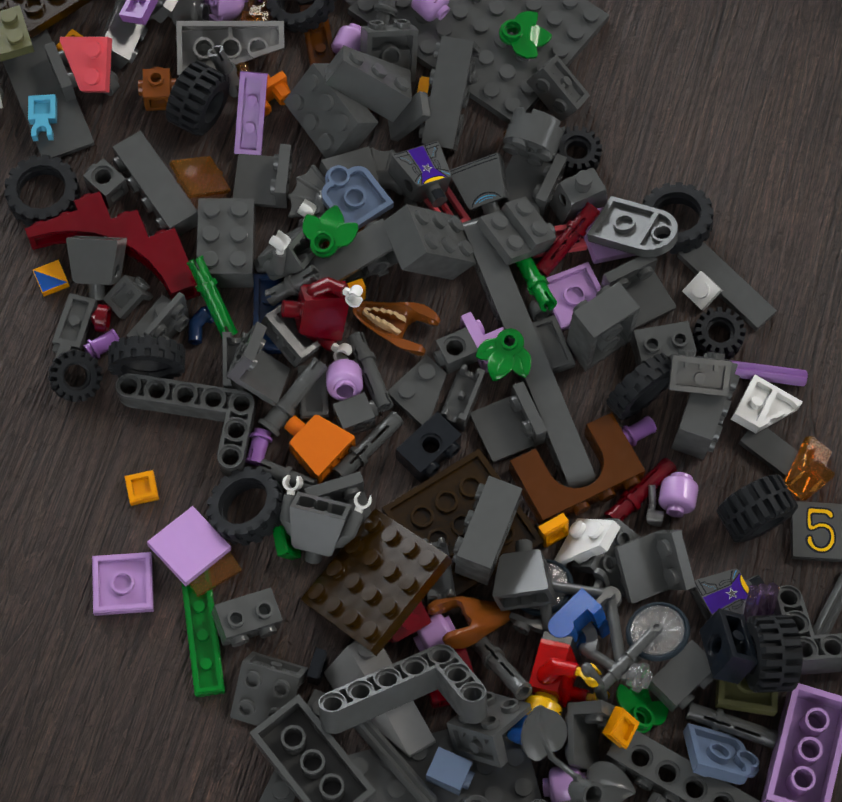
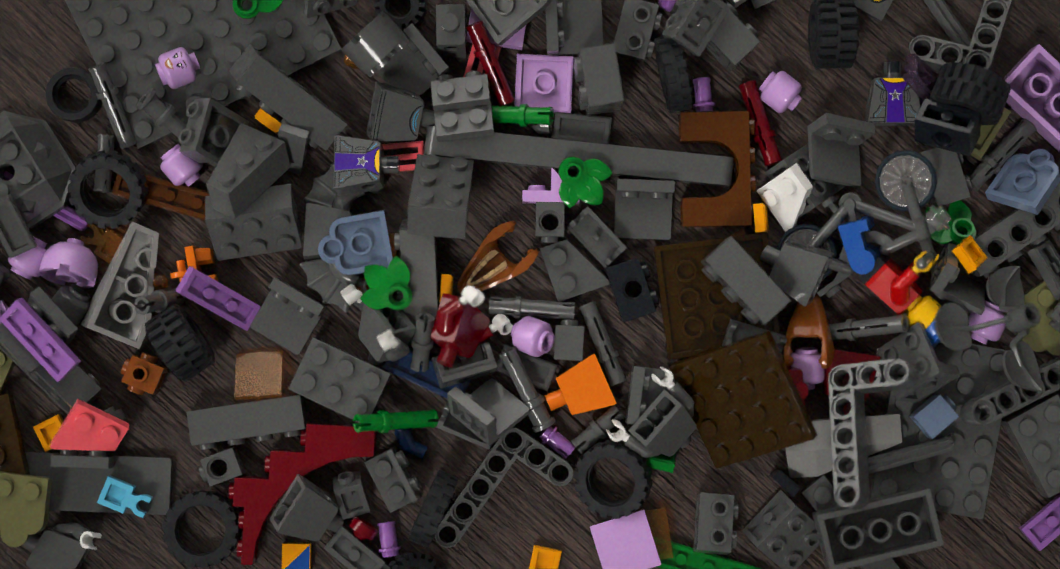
camera: 60 degrees left, 20 degrees up
flat silver hand [646,485,664,527] -> none

